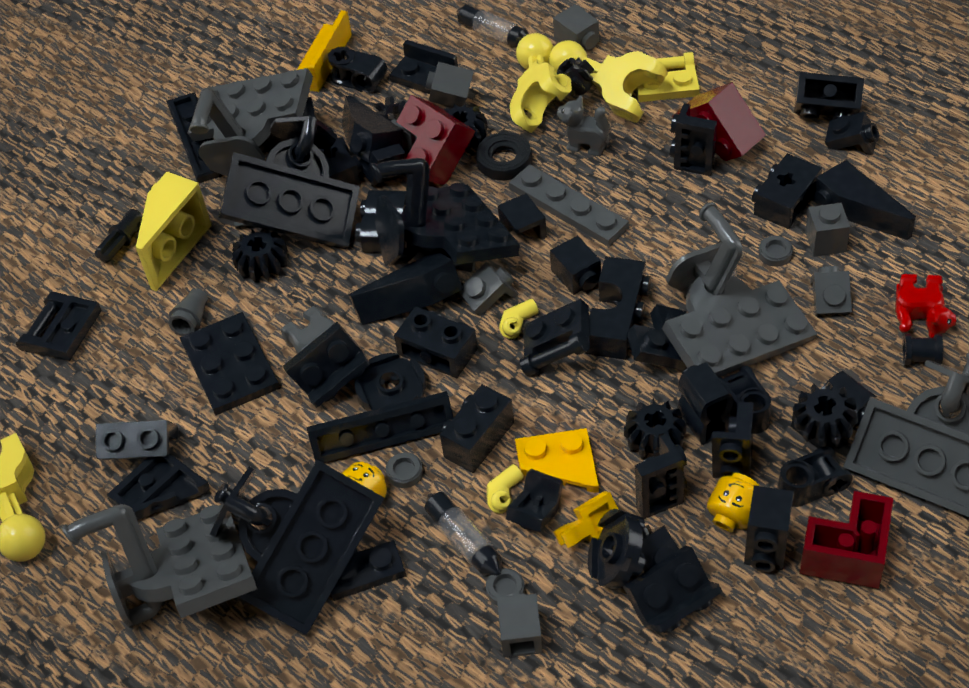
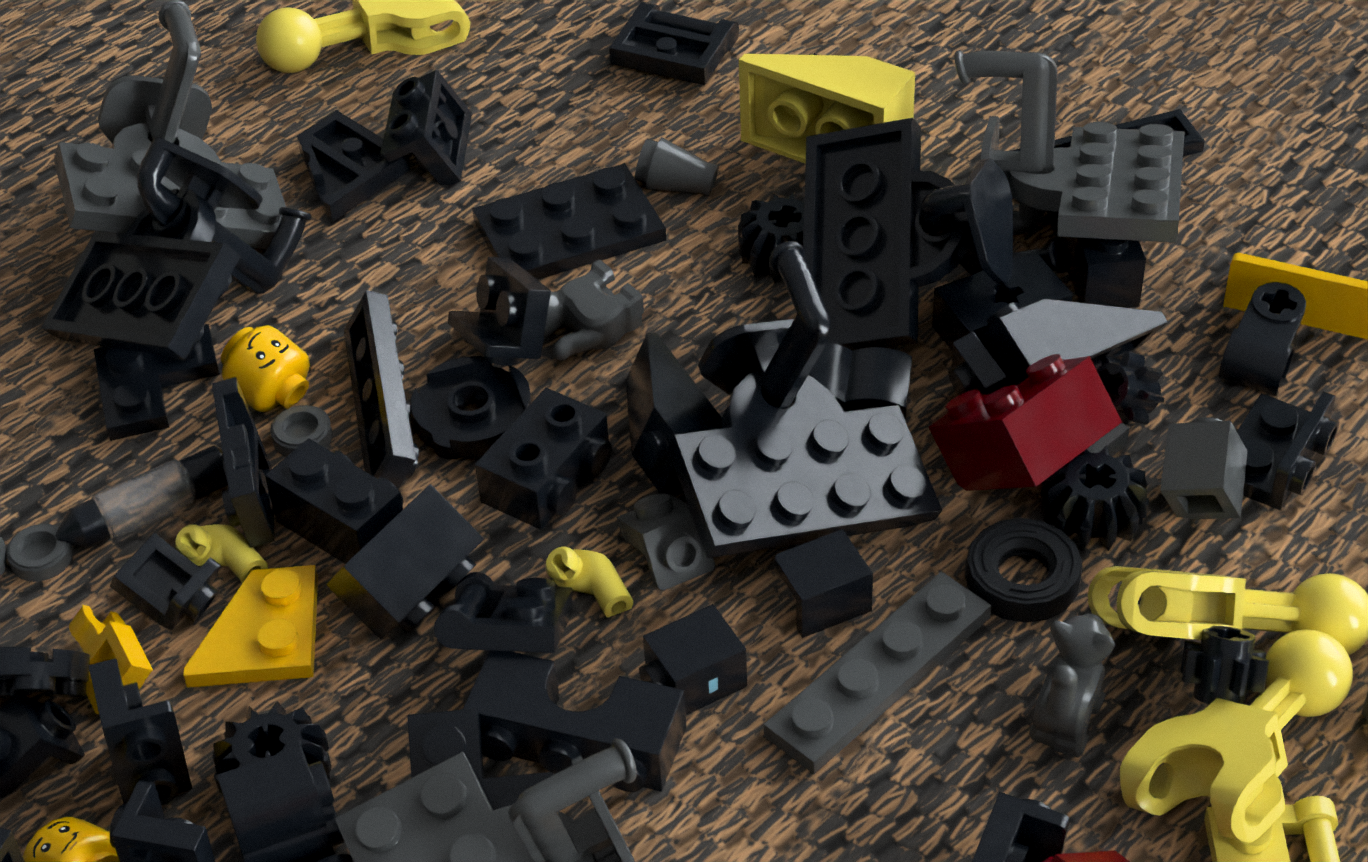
camera: 90 degrees right, 5 degrees down
none -> black wing [212,377,275,548]
none -> black brick [326,484,484,639]

